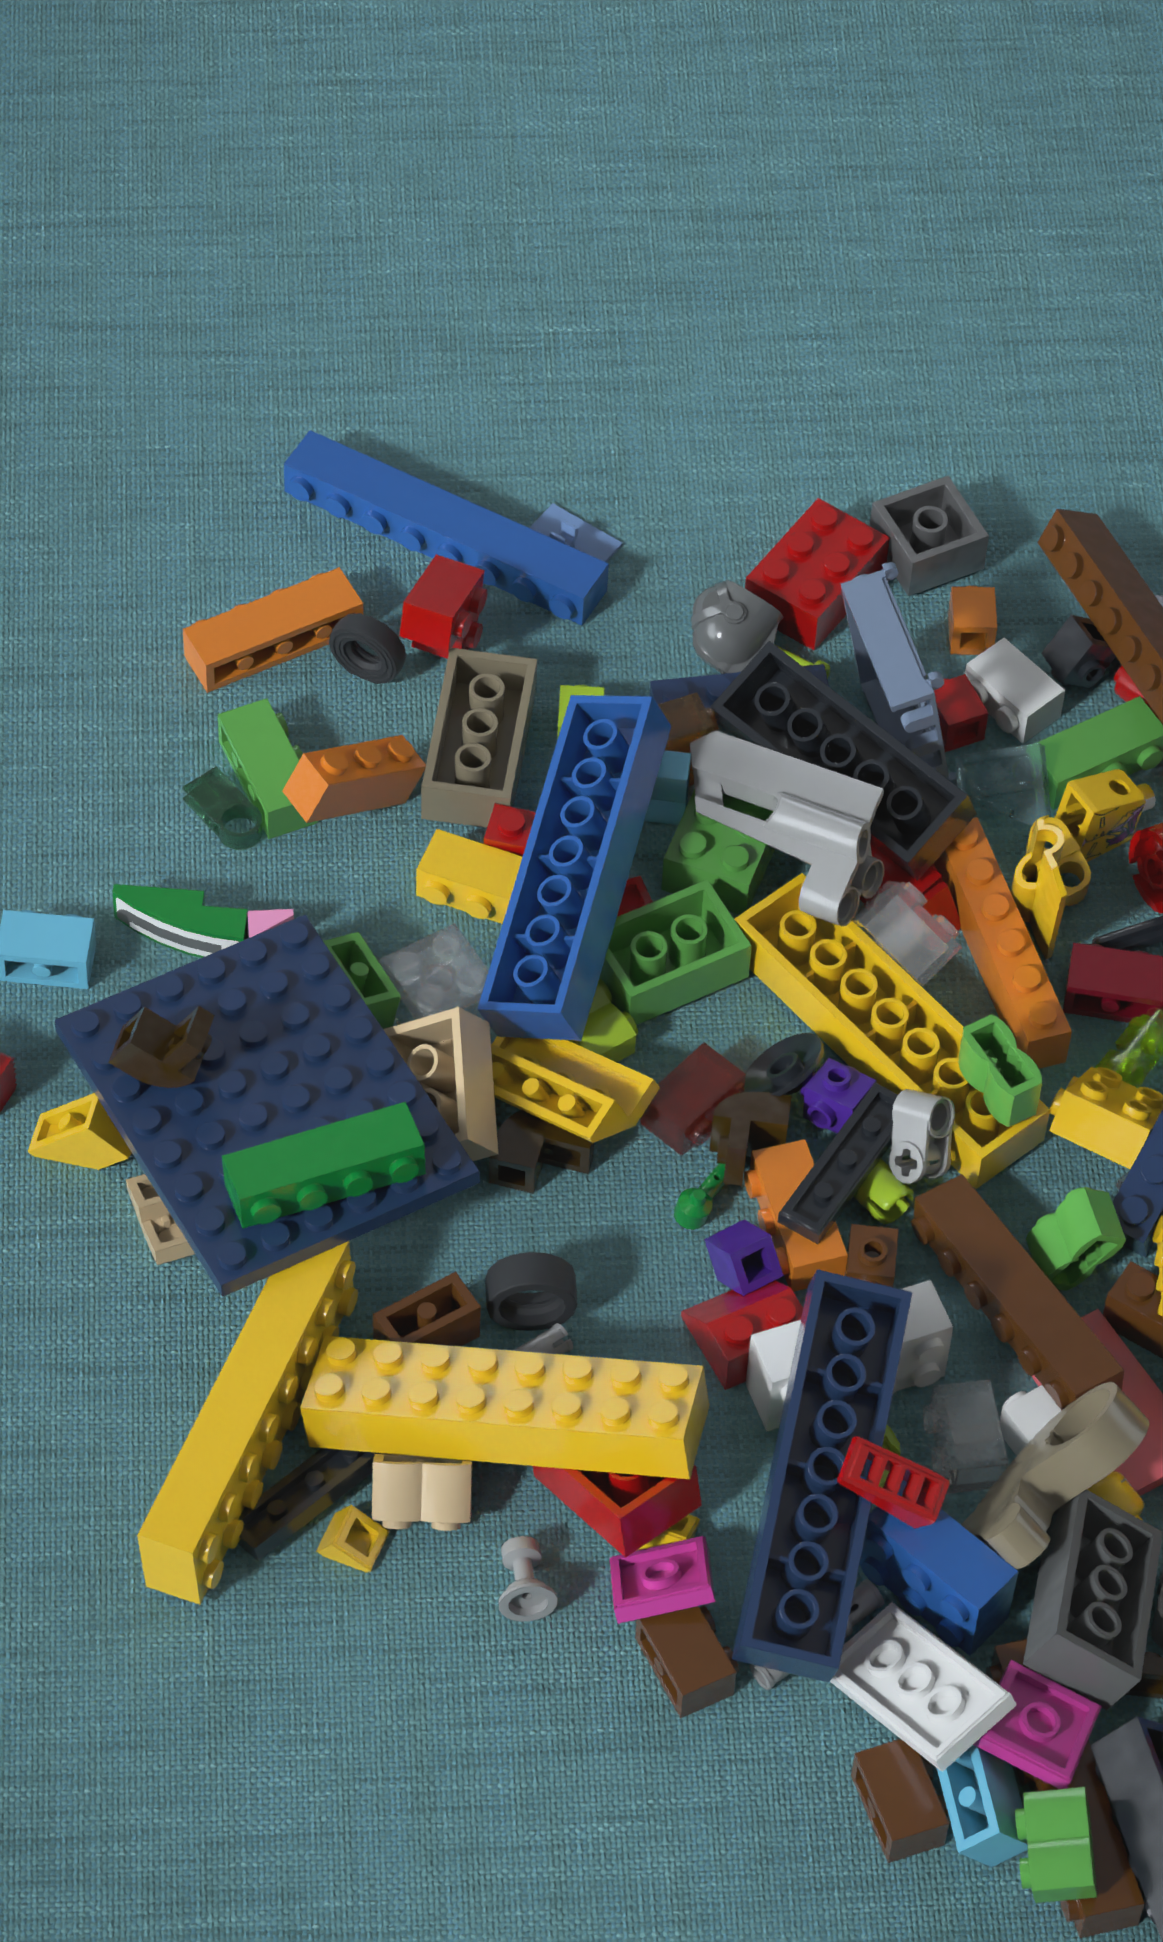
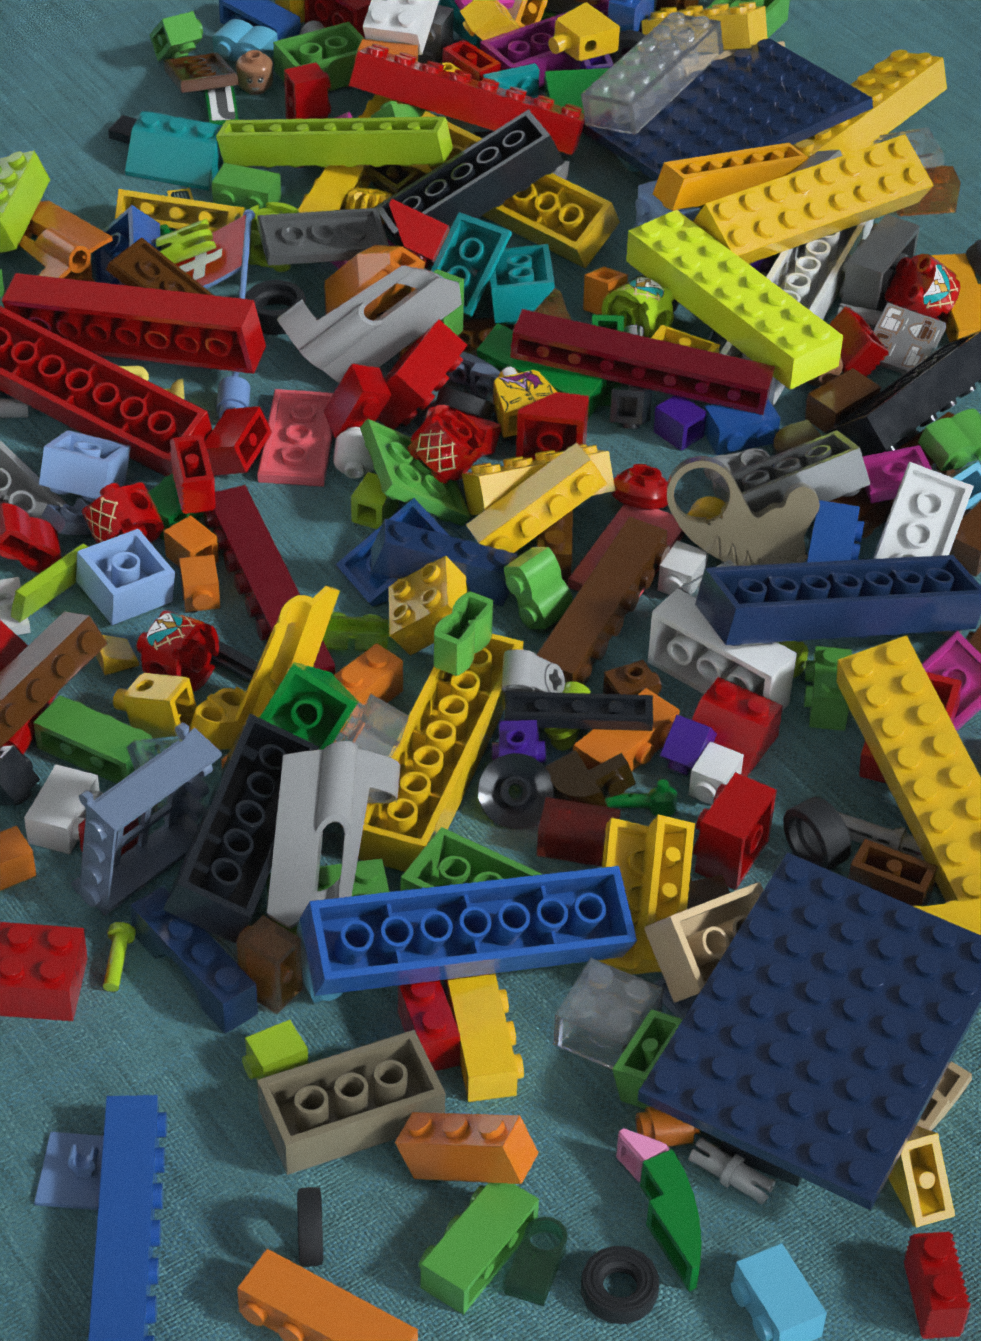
camera: 120 degrees left, 10 degrees down
dark brown brick [108,1006,215,1088] -> none
green brick [222,1102,426,1228] -> none
red brick [399,554,488,659] -> none
dark grey helmet [691,580,783,674] -> none
red slope [836,1436,950,1529] -> none
none -> green slope [259,662,359,750]
none -> black tyre [581,1246,659,1324]
none -> white brick [688,742,744,805]
none -> red brick [693,772,777,890]
none -> bright green brick [804,646,852,731]

